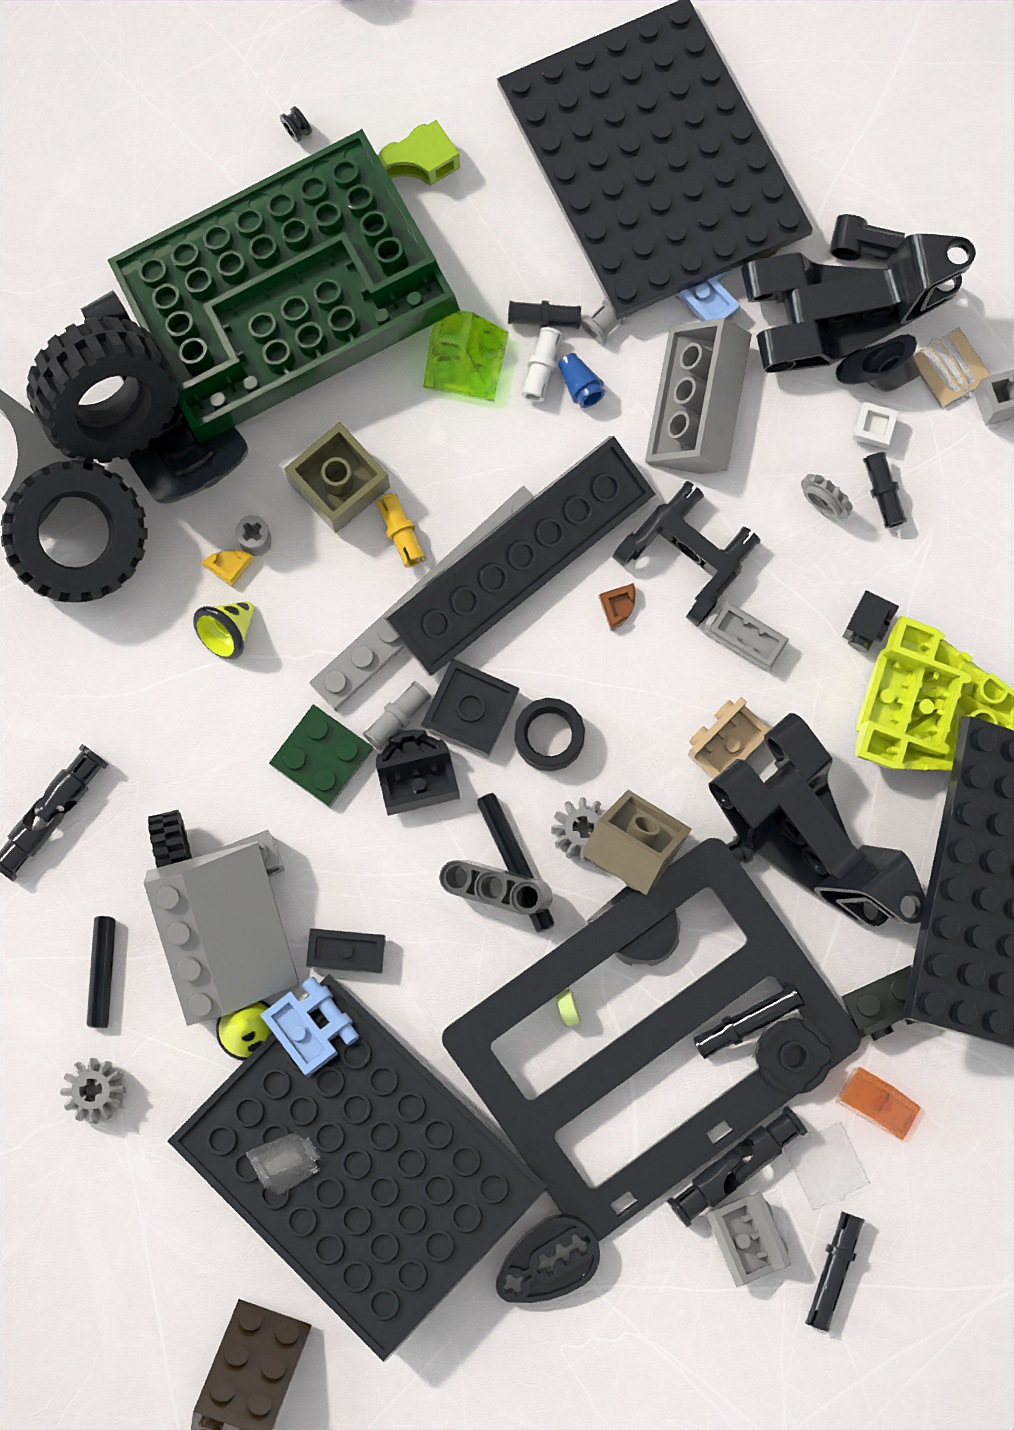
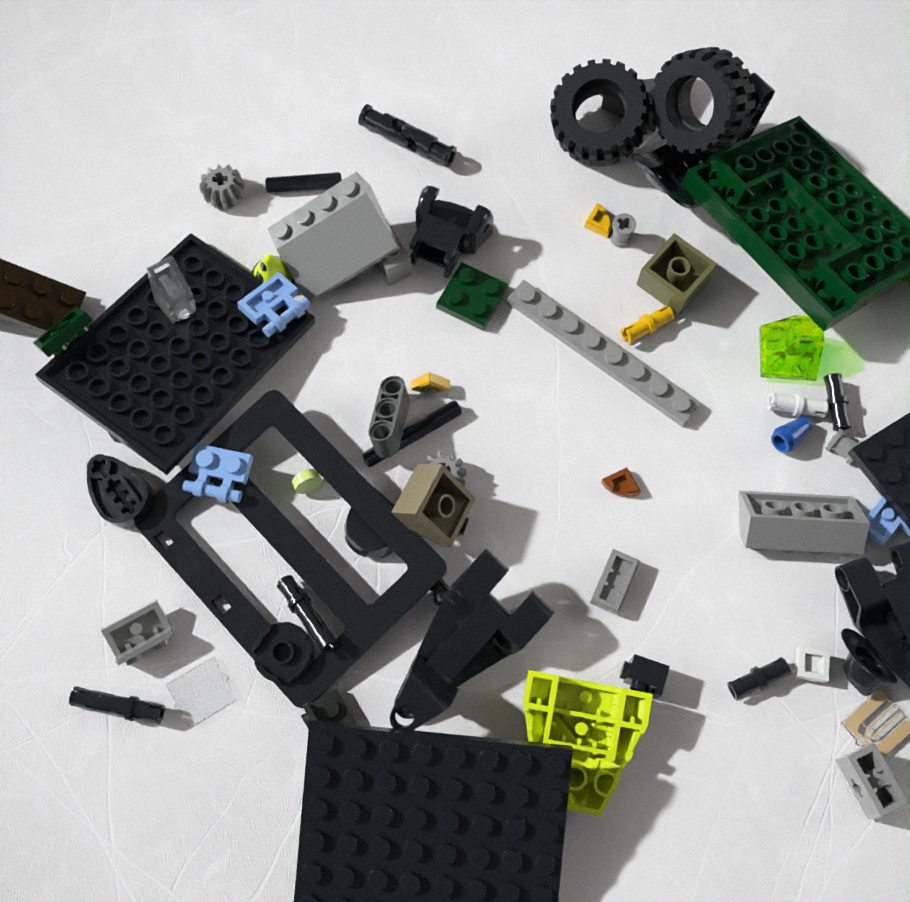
camera: 80 degrees right, 10 degrees down
black tyre [148,810,192,868] -> none
hat [193,601,254,660] -> none
black plate [306,928,386,974] -> none
light grey pin [363,681,431,750] -> none
black slope [376,730,460,816] -> none
black plate [383,436,656,676] -> none
black plate [421,659,520,757] -> none
black tyre [514,698,585,771] -> none
black connector [612,481,761,627] -> none
black piece [666,1106,808,1228] -> none
tan bracket [688,697,770,779] -> none
light grey gear [801,474,853,519] -> none
clear orange slope [835,1067,921,1141] -> none
none -> dark green plate [33,307,93,358]
none -> light blue plate [183,444,254,503]
none -> black piece [409,185,494,279]
none -> yellow tile [411,372,450,393]

